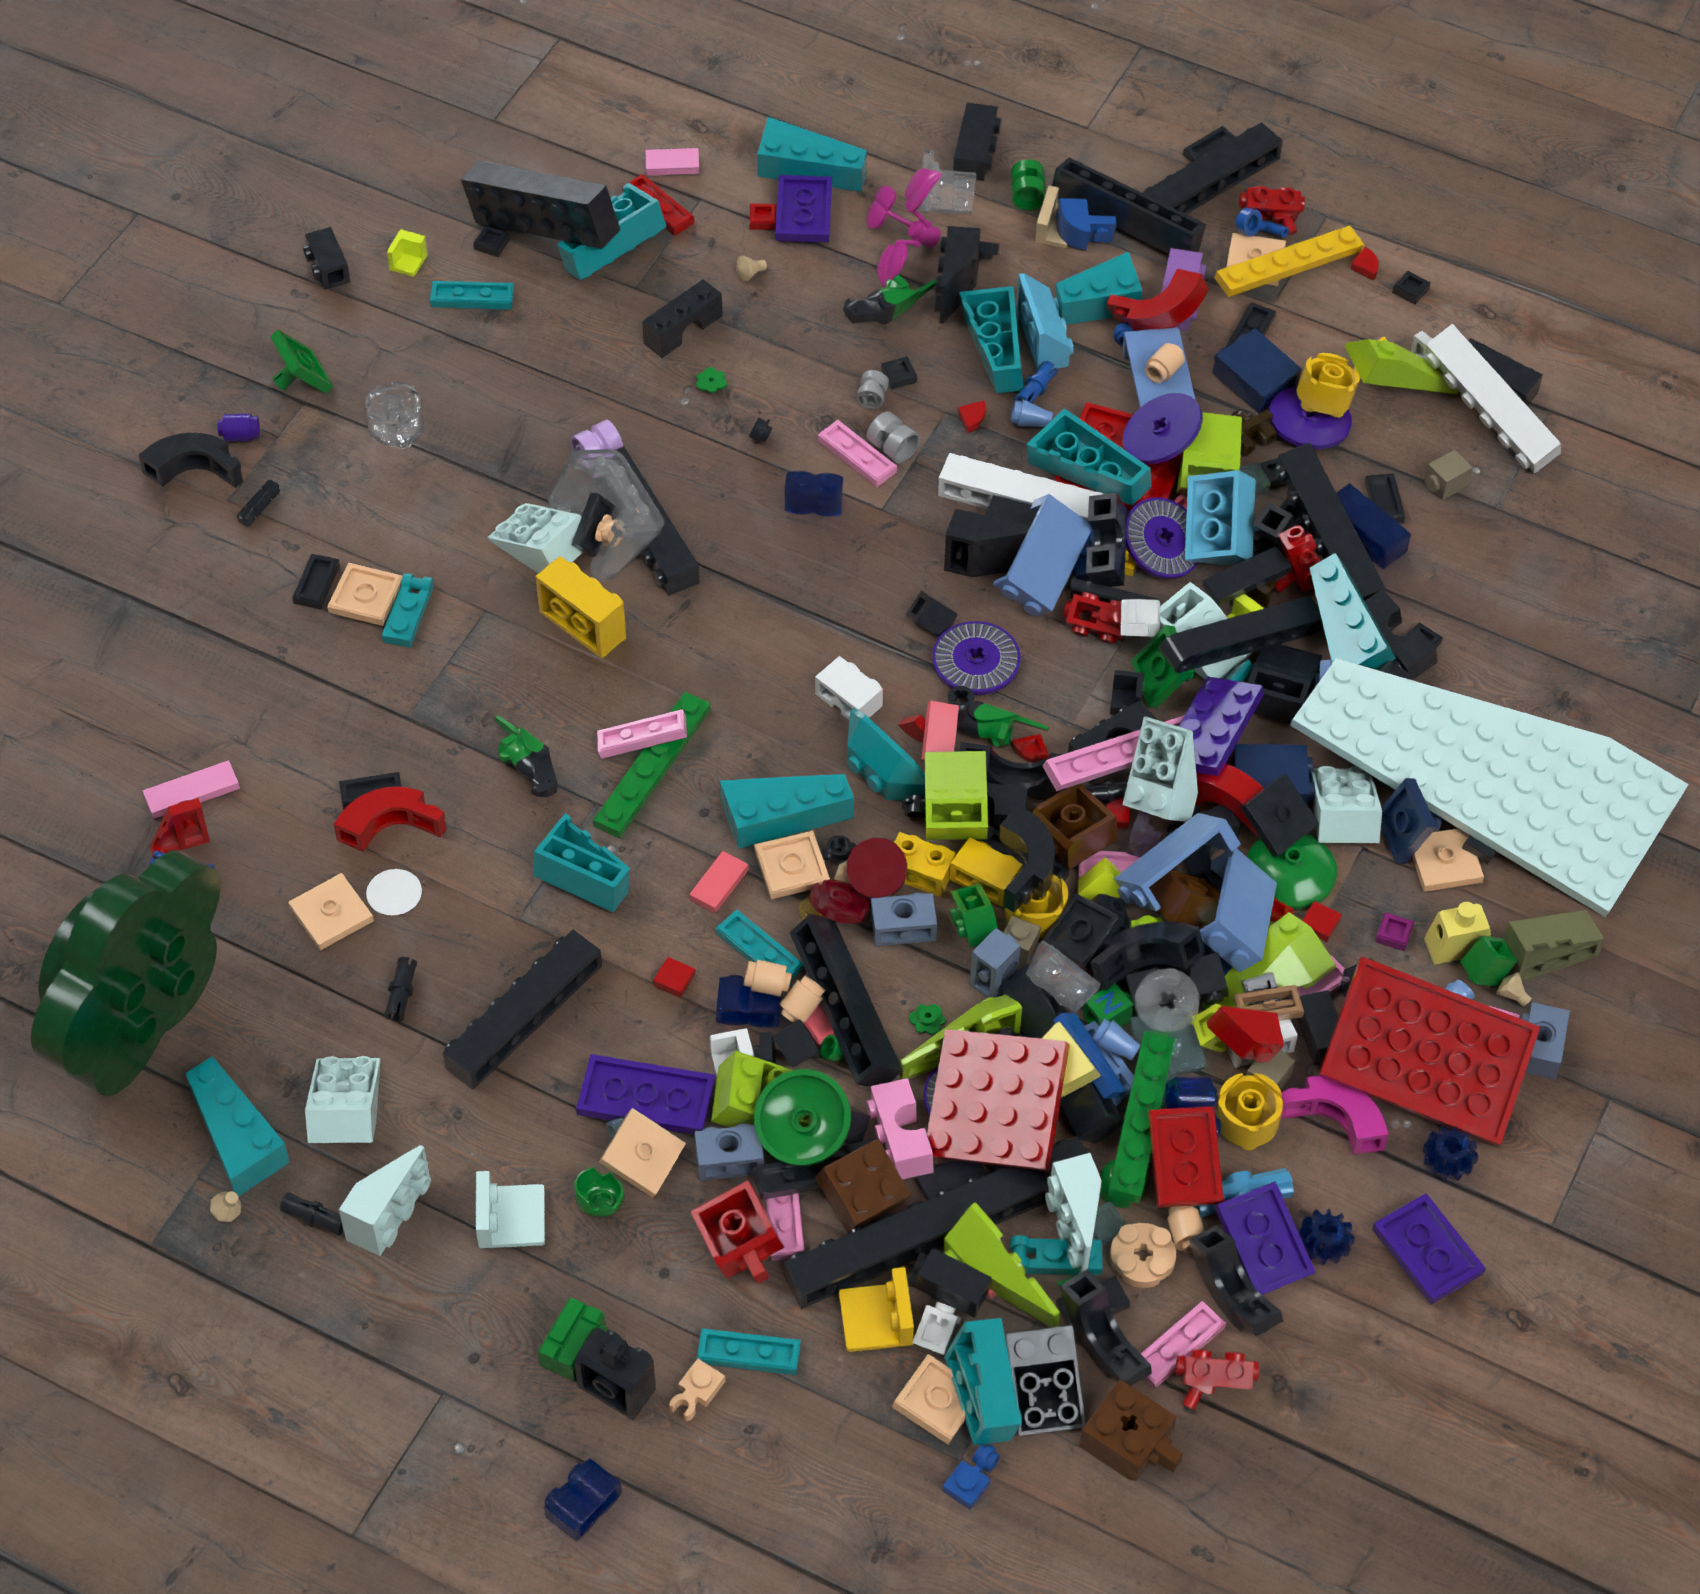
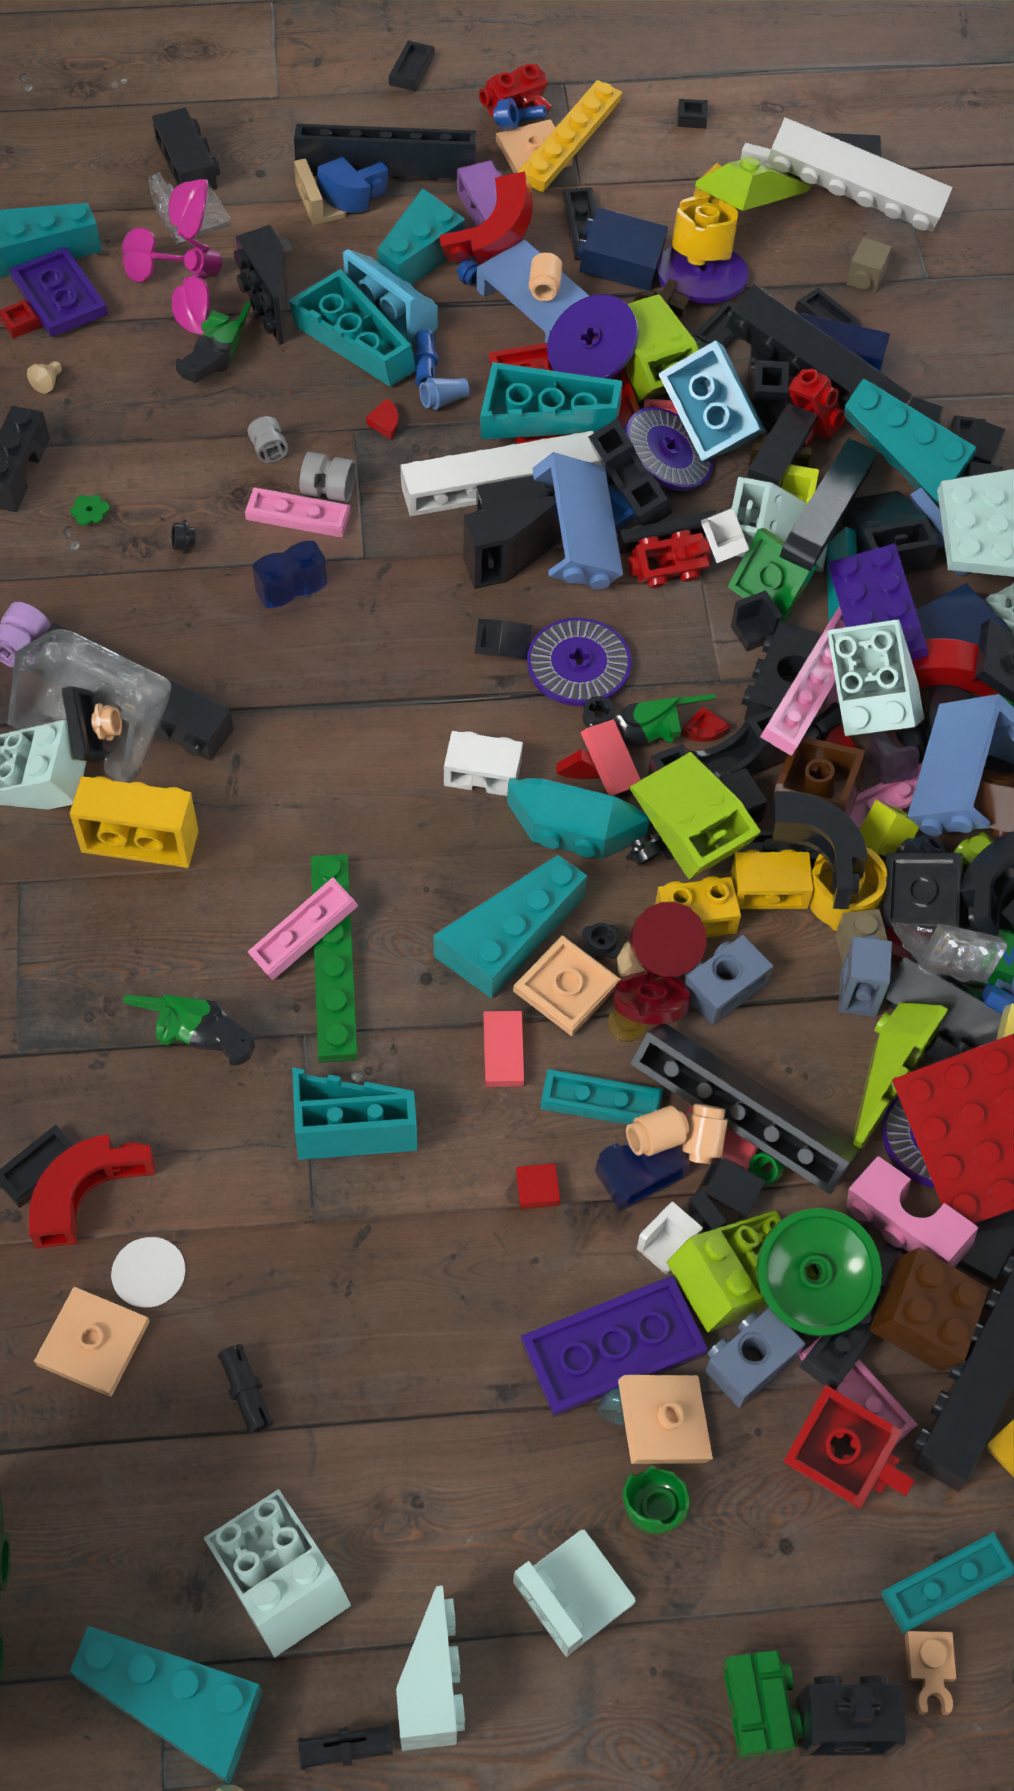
camera: 35 degrees left, 5 degrees up
black brick [443,930,602,1090] -> none
black tile [881,356,917,389] -> none
green plant [909,1004,946,1035] -> none
green brick [949,883,998,948] -> none
green wheel [1011,159,1046,211] -> none
black brick [1142,122,1283,215] -> none
red tile [1351,247,1379,281] -> none

